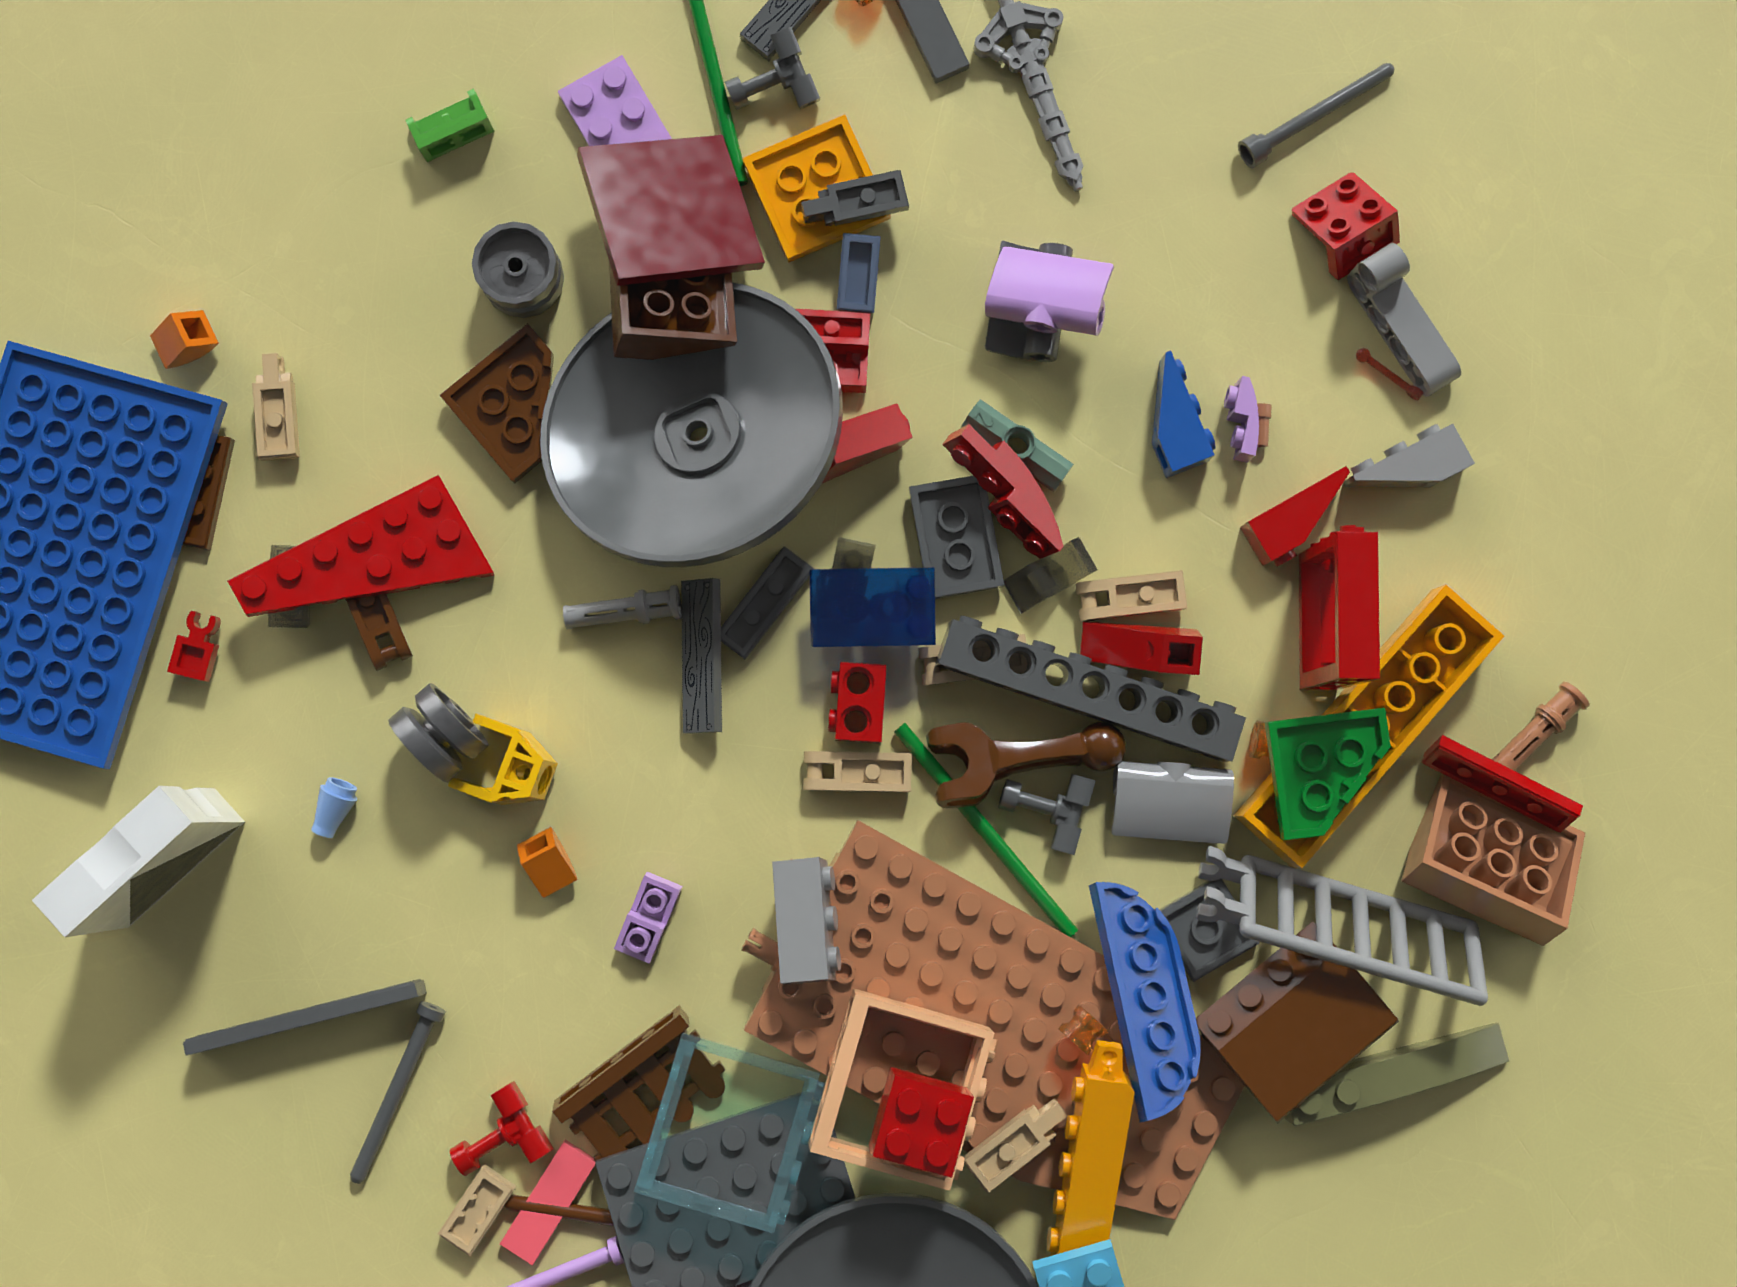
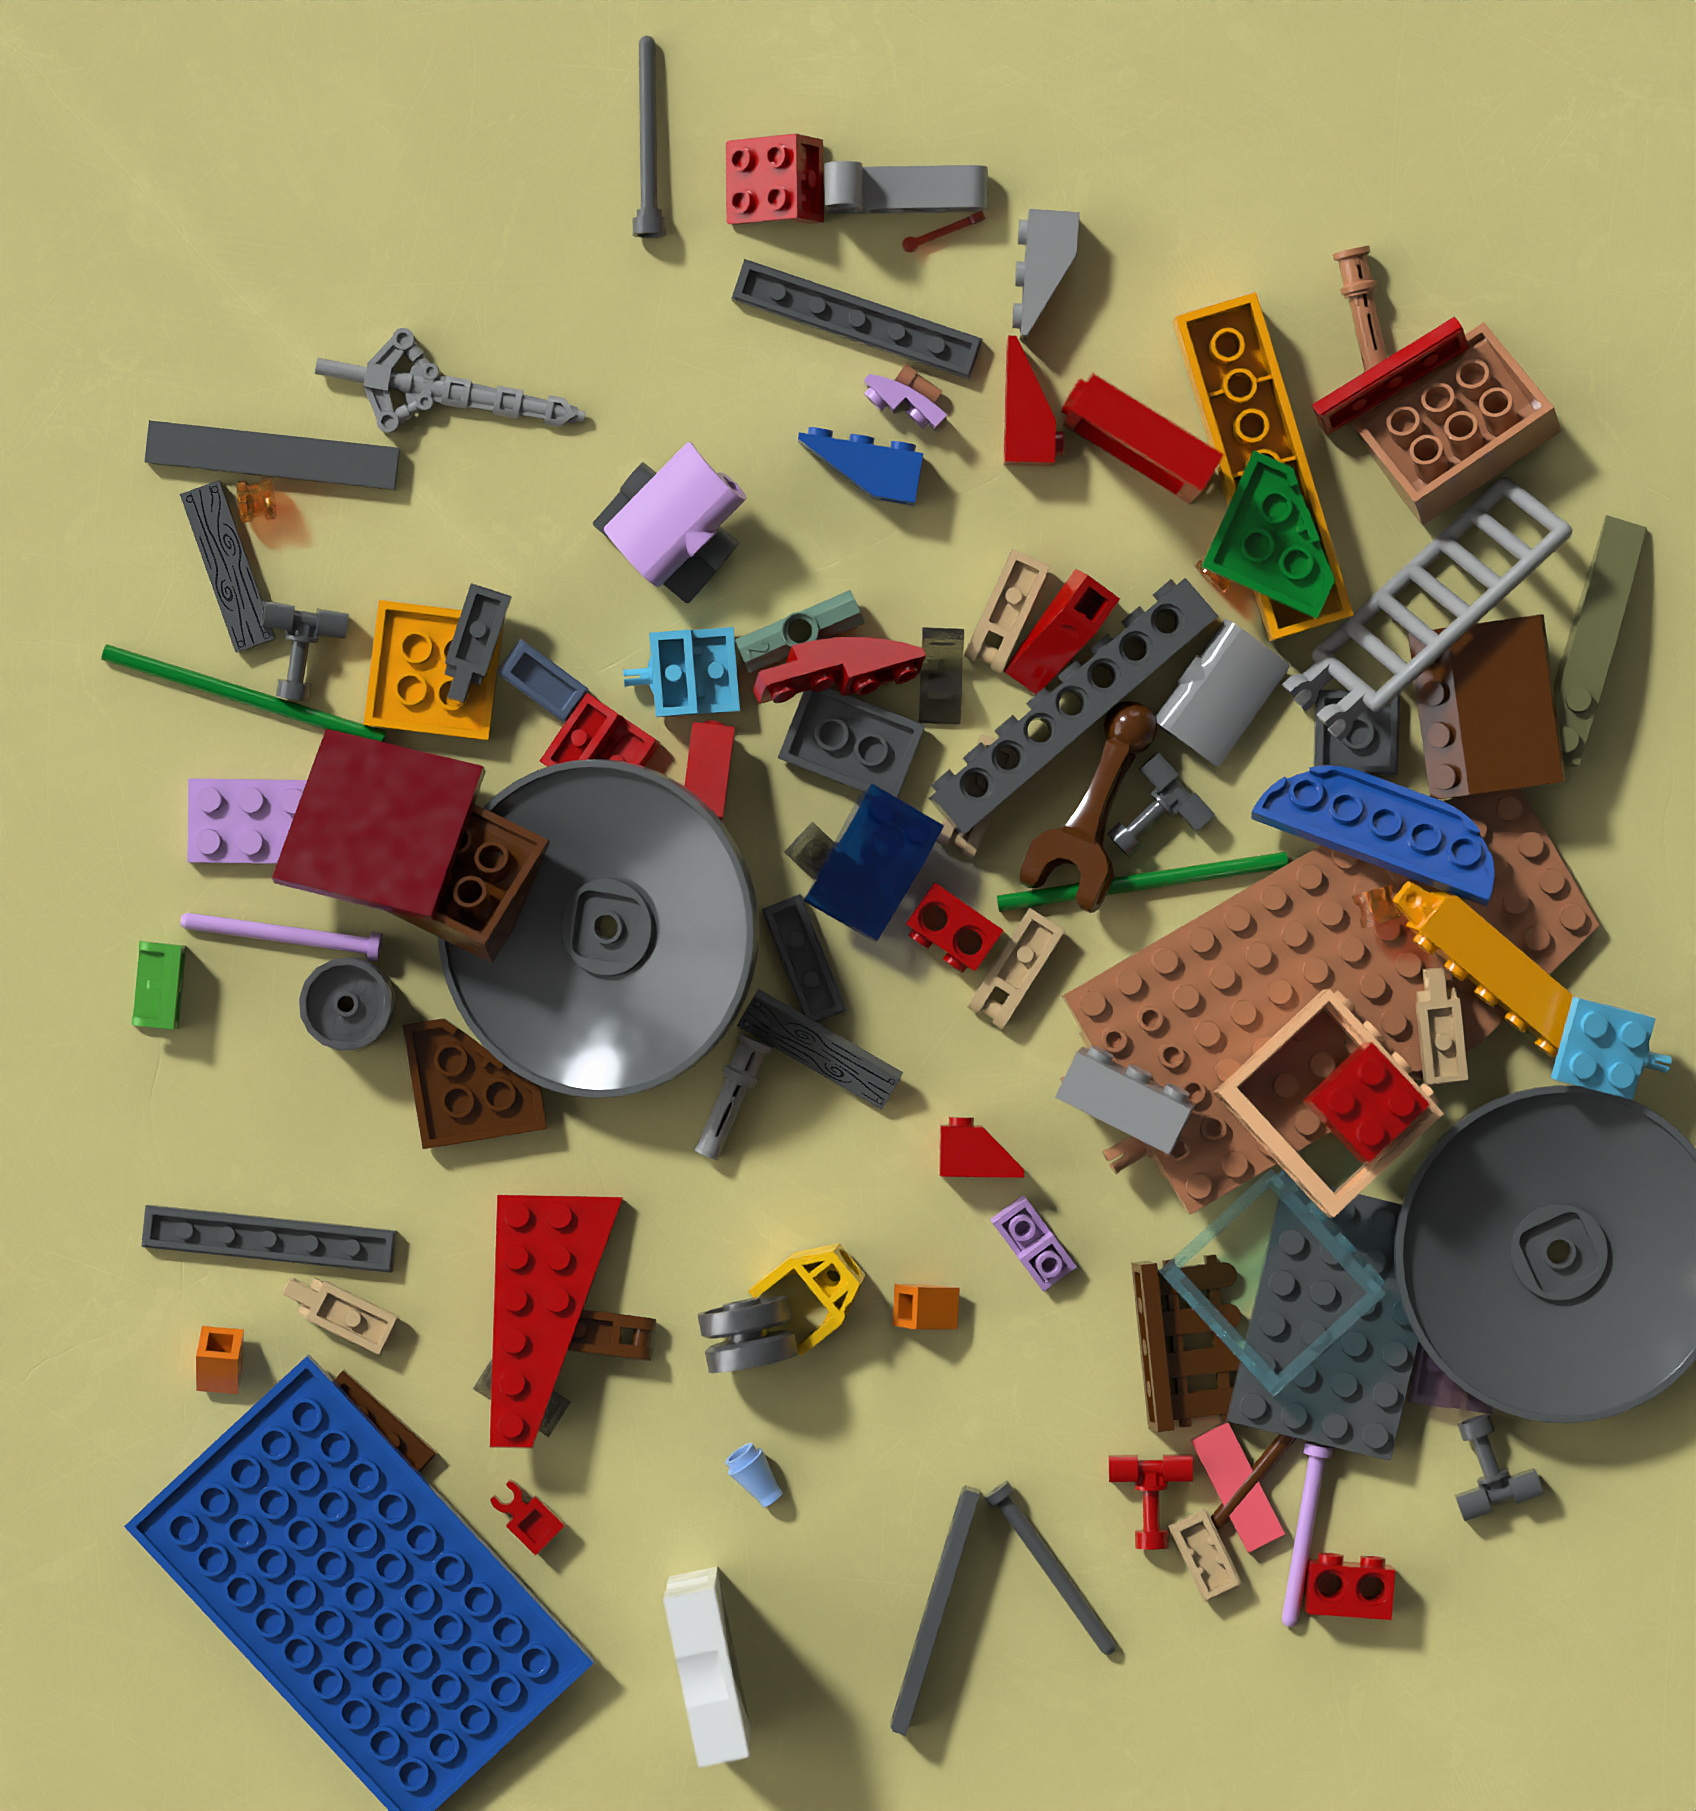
camera: 55 degrees left, 5 degrees up
none -> dark grey tile [141,1205,397,1273]
none -> lavender bar [181,913,383,962]
none -> medium azure plate [623,627,740,718]
none -> dark grey tile [731,259,983,380]
none -> red slope [939,1117,1024,1178]

